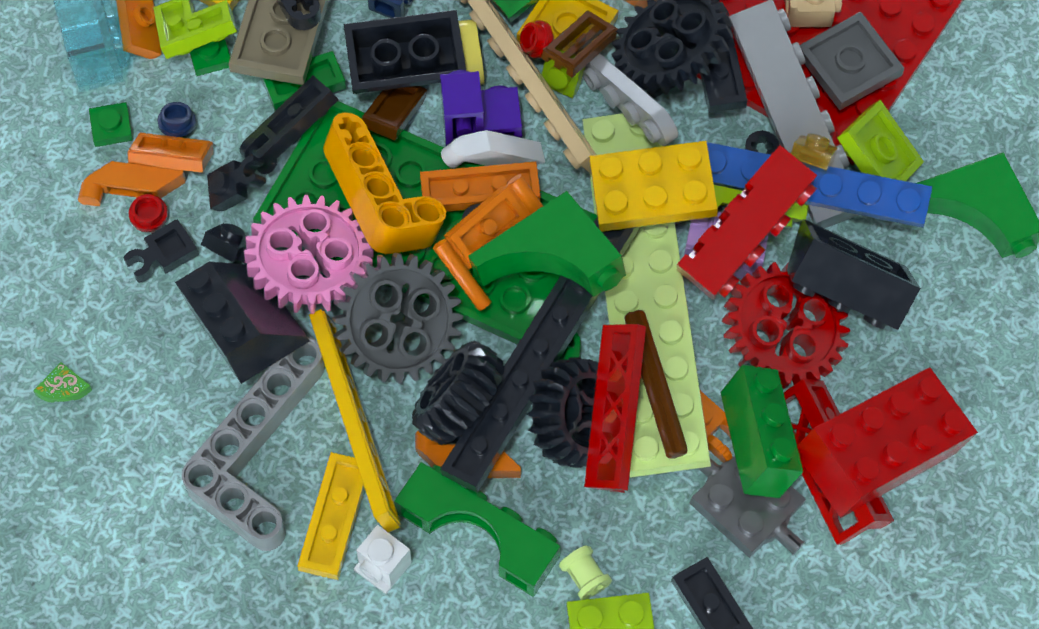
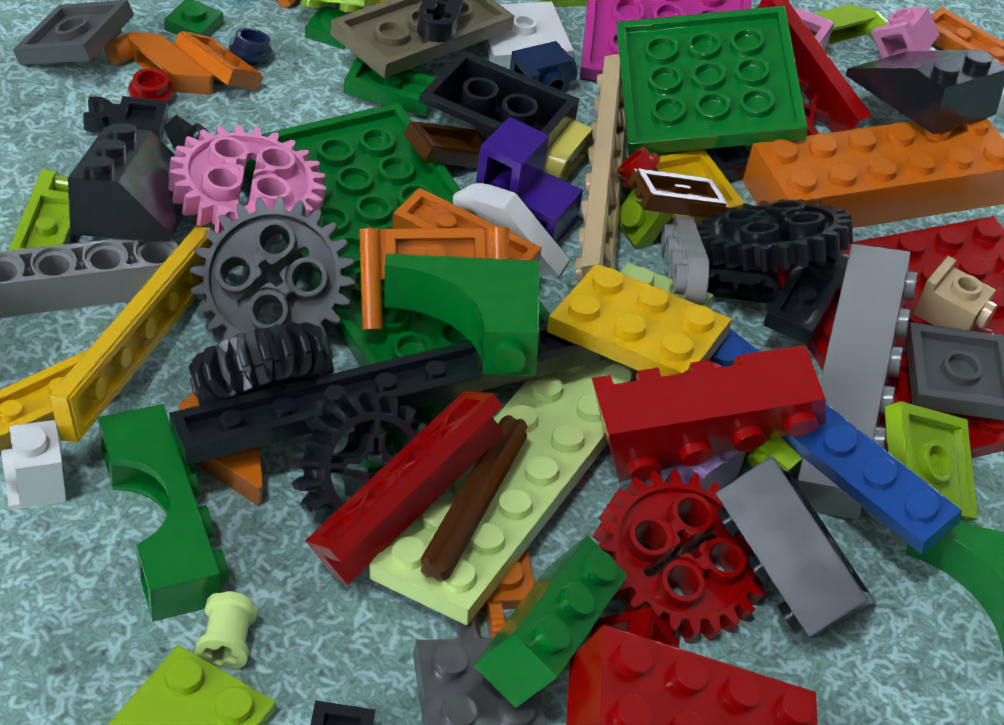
camera: 30 degrees right, 20 degrees down
black plate [207,155,266,212] -> none
black plate [240,76,338,174] -> none
light orange beam [323,113,446,254] -> none
clear yellow plate [791,133,838,170] -> none
none -> lime plate [8,169,73,251]
none -> dark grey plate [13,0,134,67]

